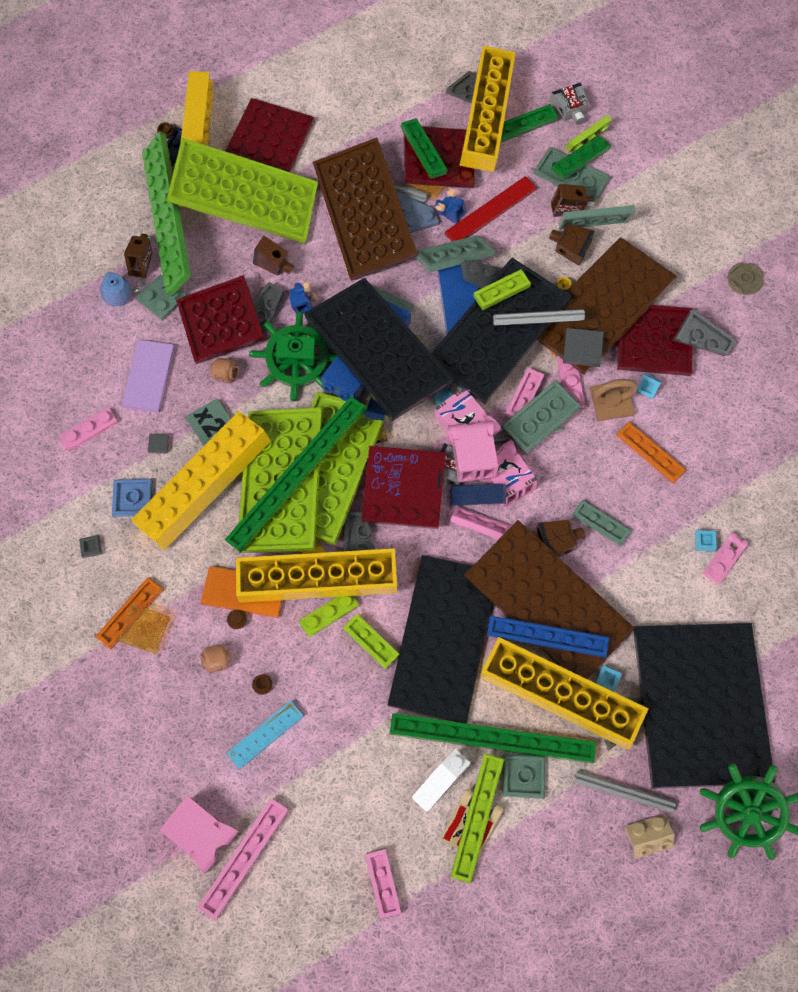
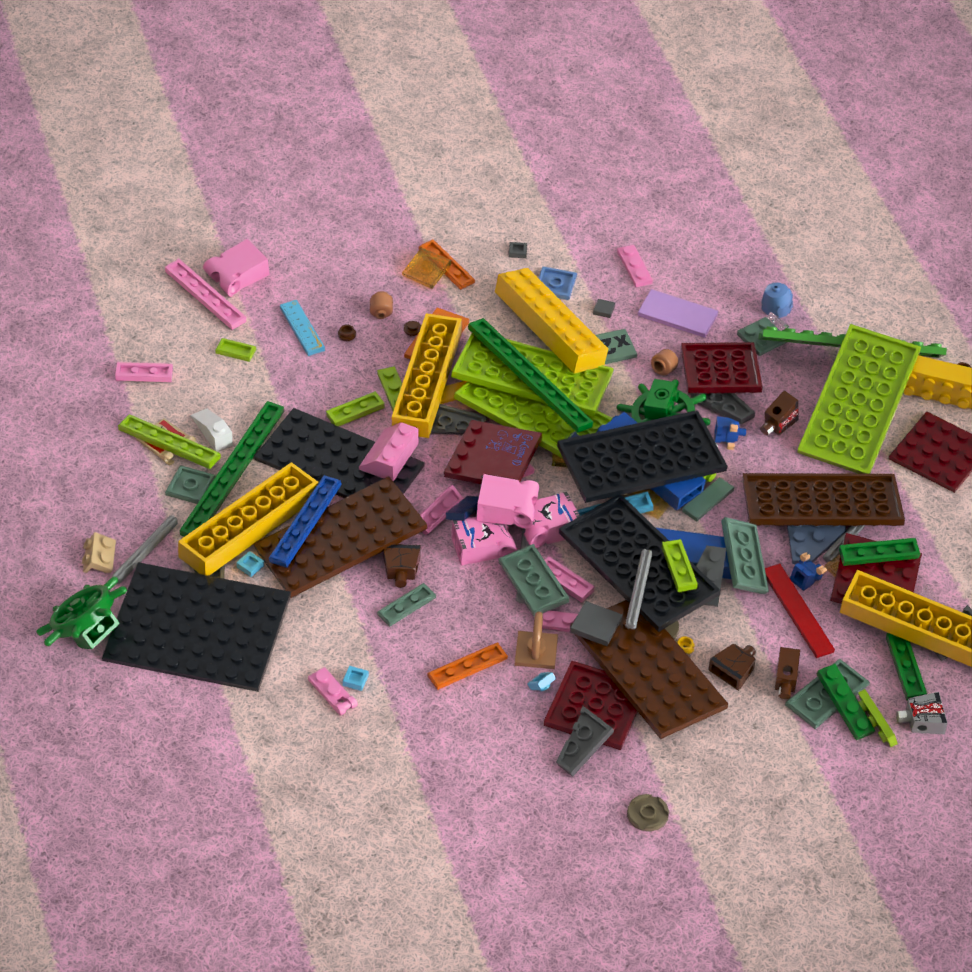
camera: 105 degrees right, 20 degrees down
reddish brown torso [124,233,153,278] -> none
sand green tile [558,205,635,230] -> none
none -> lime tile [215,338,256,362]
none -> bright pink slope [359,422,418,481]

